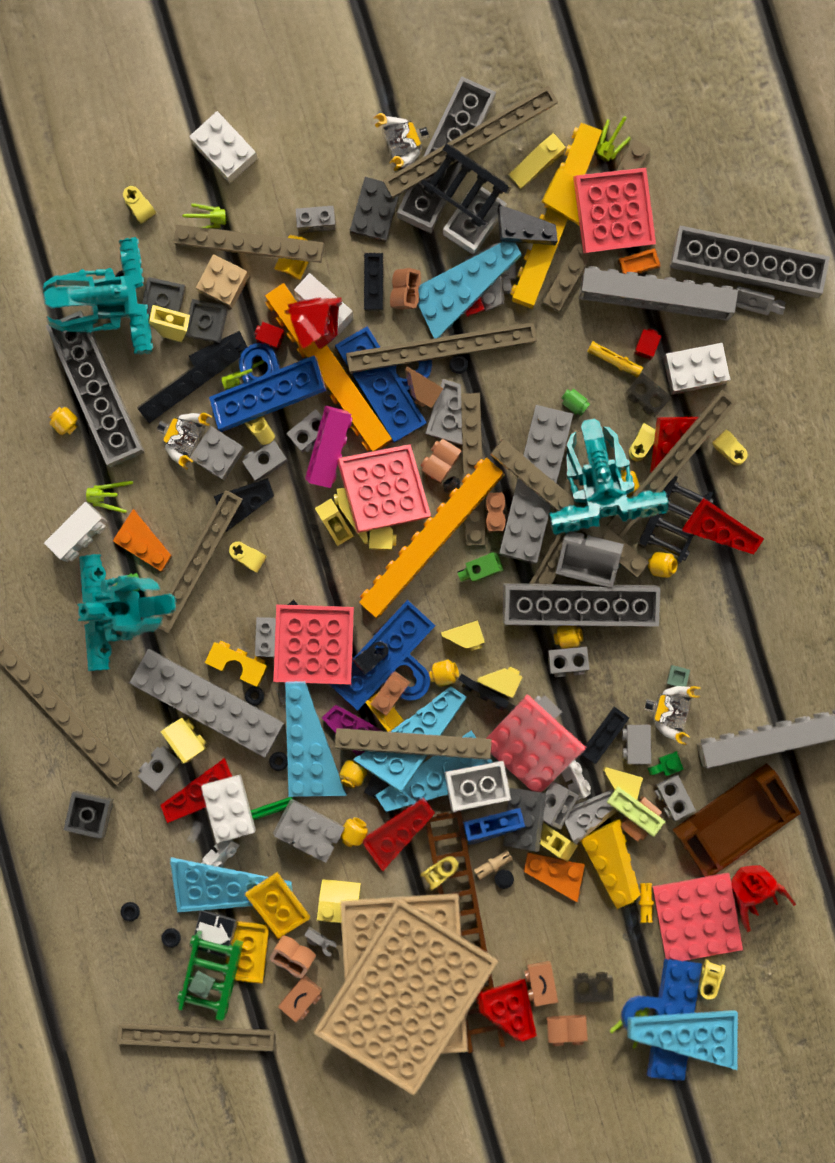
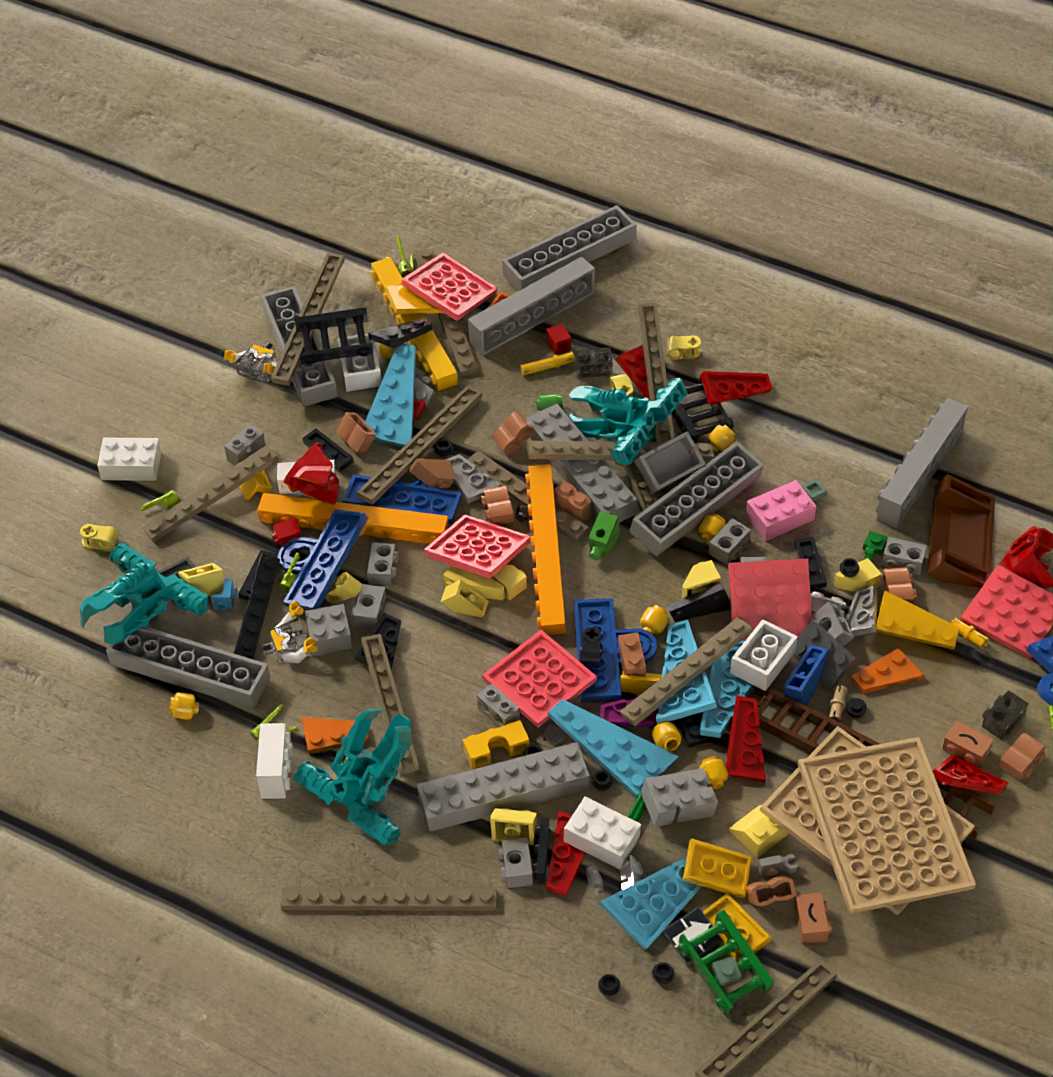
camera: 45 degrees left, 35 degrees down
dark grey brick [64,791,114,839] -> none
dark grey tile [185,299,229,343] -> none
tan brick [196,254,249,309] -> none
light yellow piece [229,542,267,573] -> none
dark pink brick [305,406,352,488] -> none
dark grey plate [350,177,399,242] -> none
light yellow piece [420,856,458,891] -> none
light yellow slope [441,621,485,651] -> none
light yellow slope [509,133,566,189] -> none
light yellow slope [540,822,578,862] -> none
yellowish green tile [606,786,665,837] -> none
light grey brick [622,725,651,764] -> none
torso [644,686,701,745] -> none
white brick [663,343,730,395] -> none
light grey plate [736,286,786,315] -> none
none -> dark azure bracket [211,579,238,610]
none -> nougat brick [492,411,534,455]
none -> black plate [532,818,550,884]
none -> bright pink brick [746,480,816,542]
none -> black plate [839,558,859,577]

